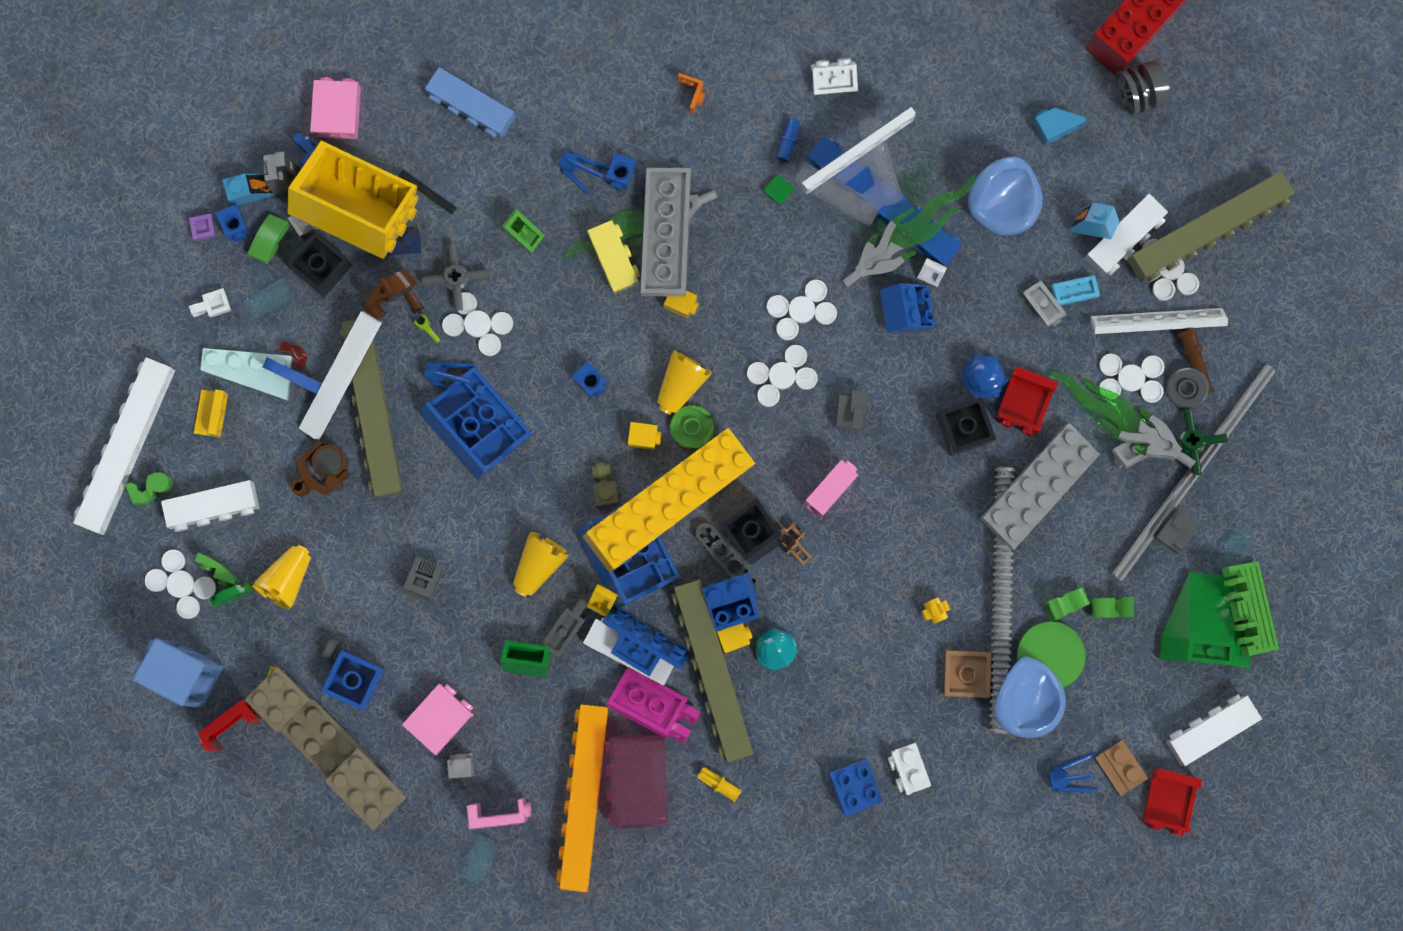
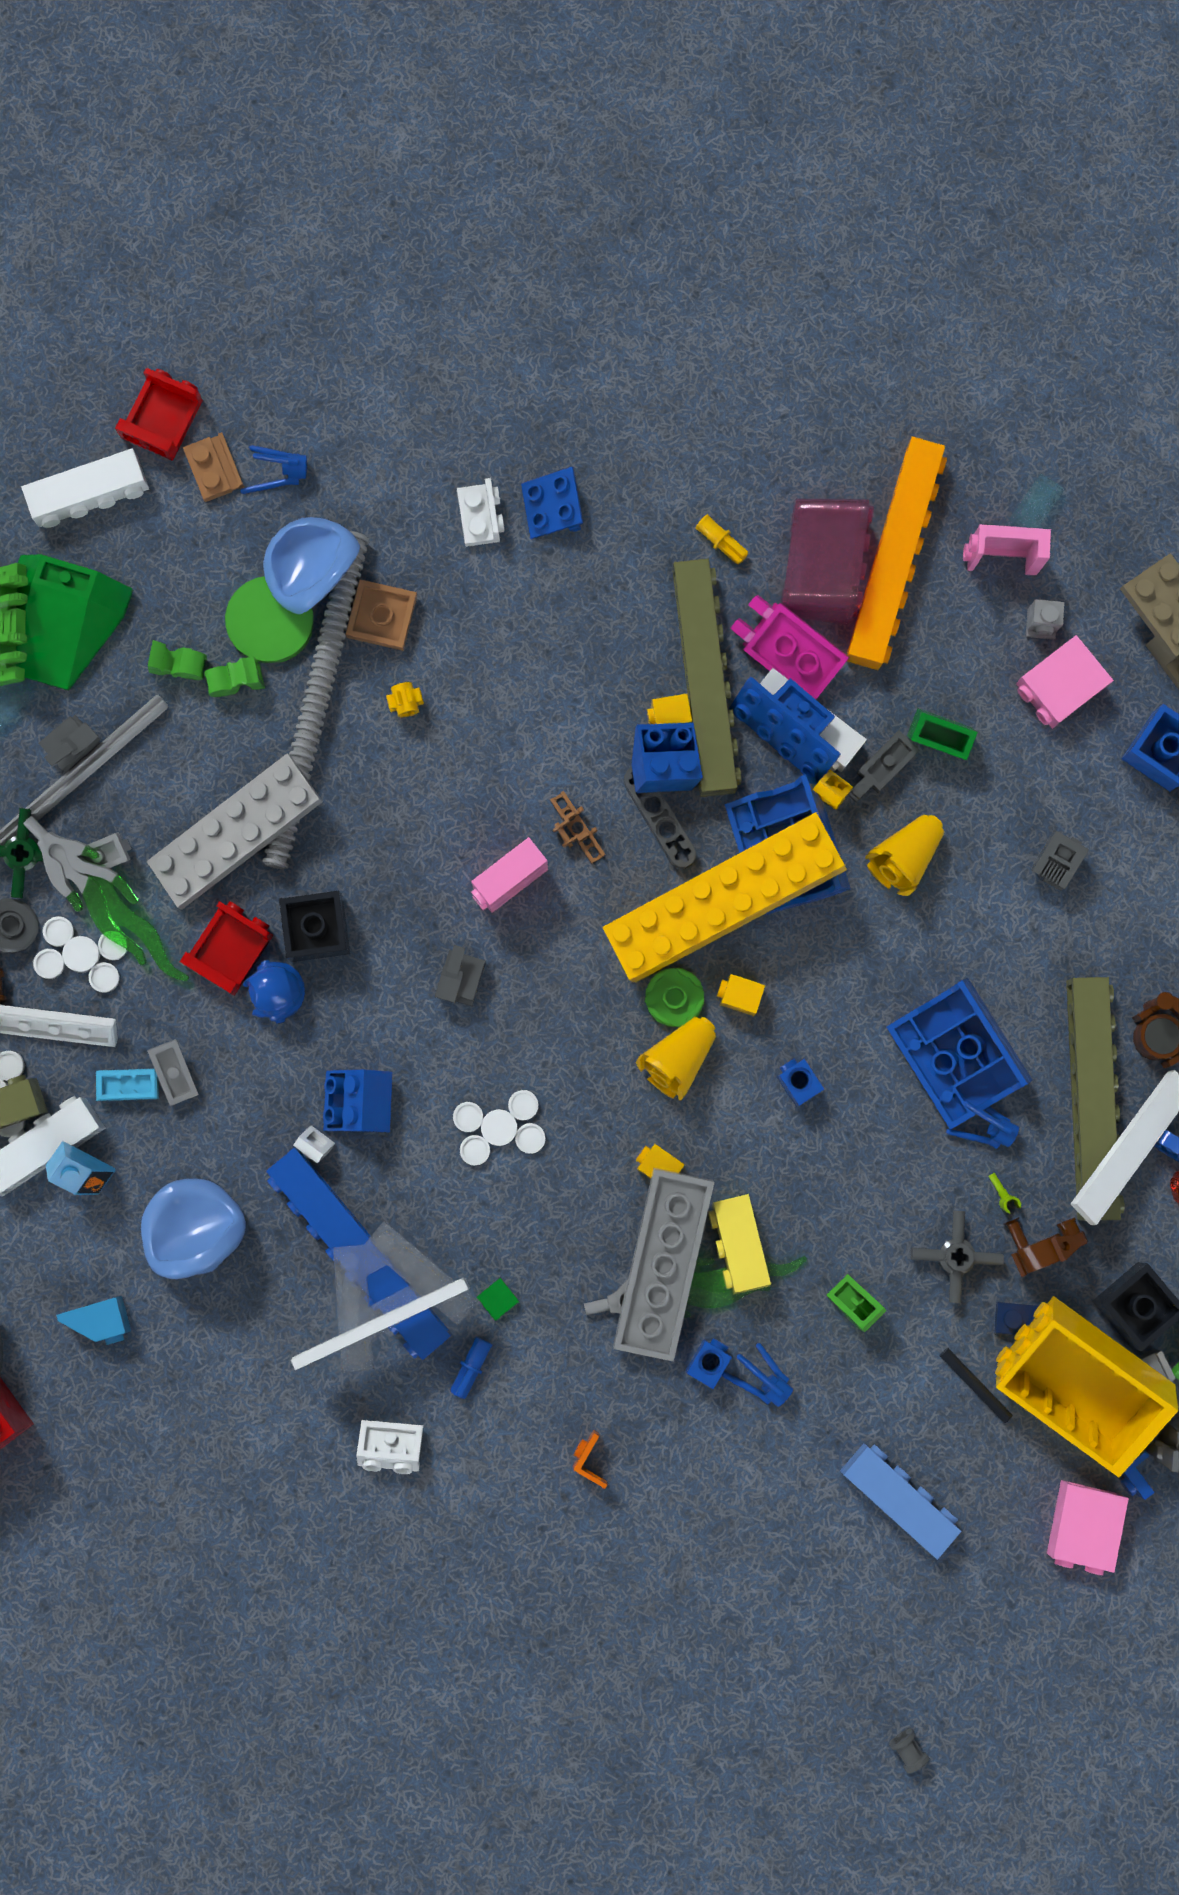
camera: 170 degrees left, 0 degrees up
white piece [442,292,513,356] -> none
olive plate [592,462,618,507] -> none
black brick [721,498,788,565] -> none
white piece [747,345,818,407] -> none
teal hair [755,628,798,671] -> none
clear neon green piece [843,175,976,287] -> none

